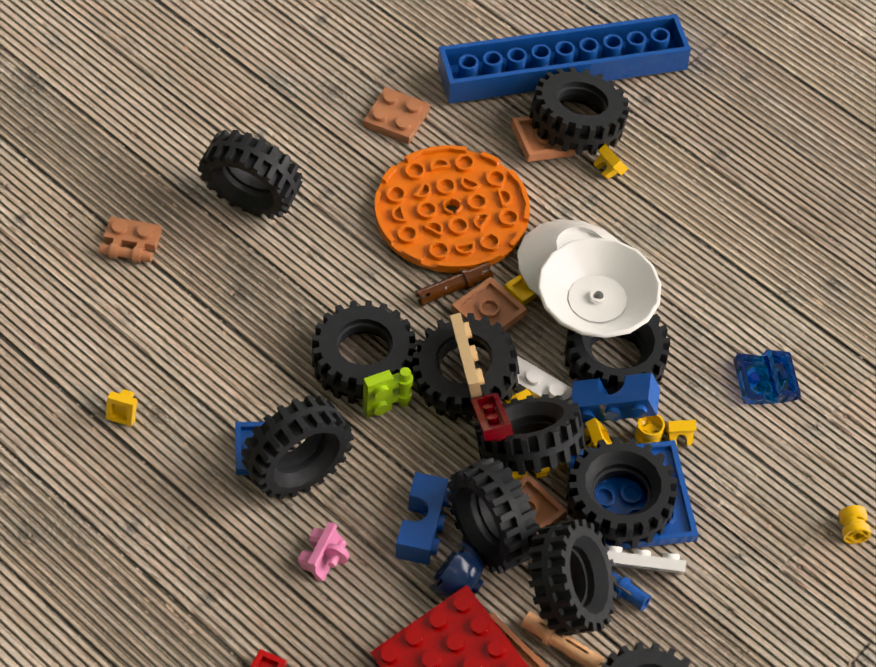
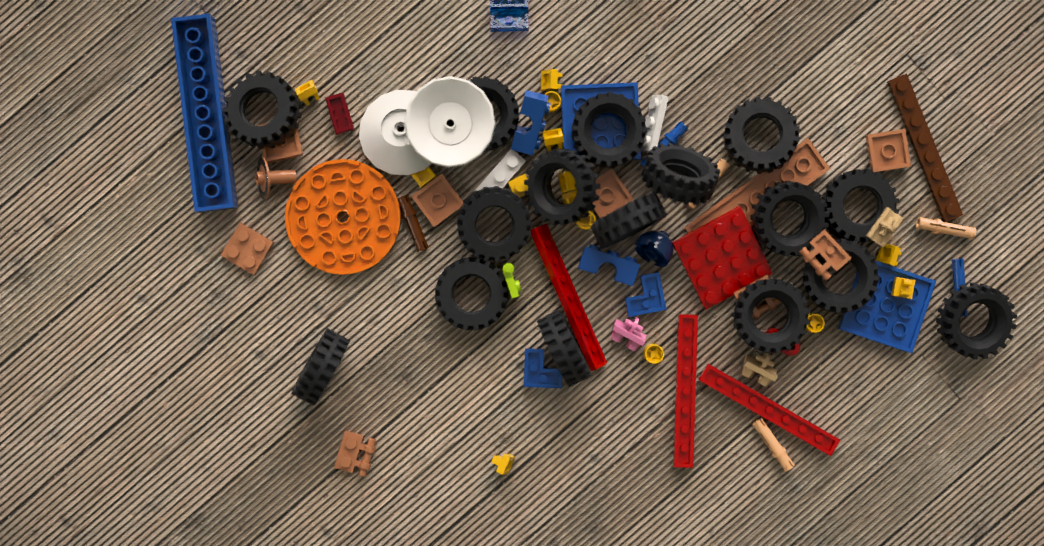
camera: 85 degrees left, 35 degrees up
tan plate [450,313,485,398] -> none
dark red plate [470,393,513,442] -> none
none -> nougat piece [255,157,296,199]
none -> dark red plate [325,92,355,135]
none -> red plate [530,223,607,371]
none -> blue plate [625,272,667,317]
none -> yellow wheel [643,344,664,364]
none -> red plate [673,314,698,468]

